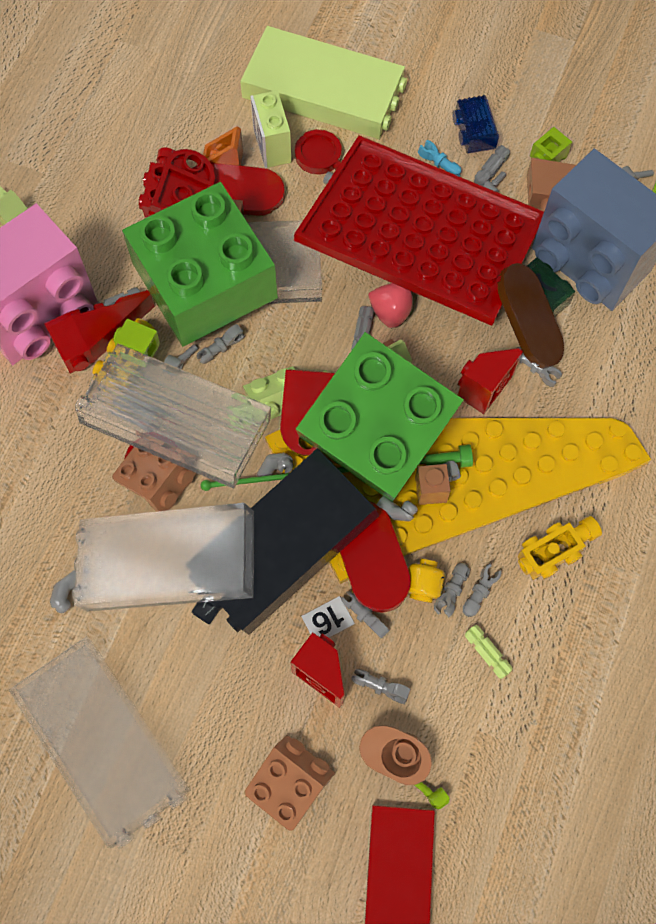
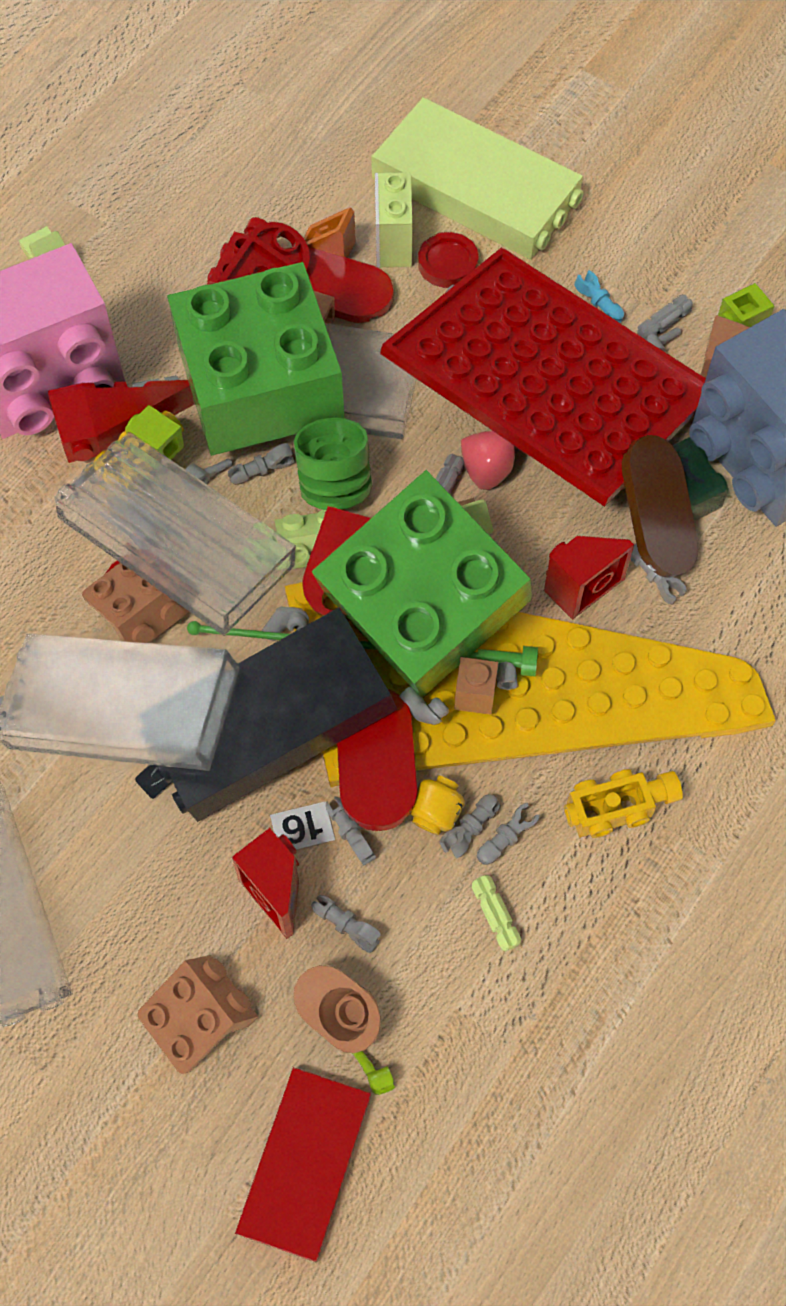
camera: 15 degrees right, 5 degrees down
clear blue brick [452,95,499,154] -> none
none -> bright green wheel [294,418,372,510]

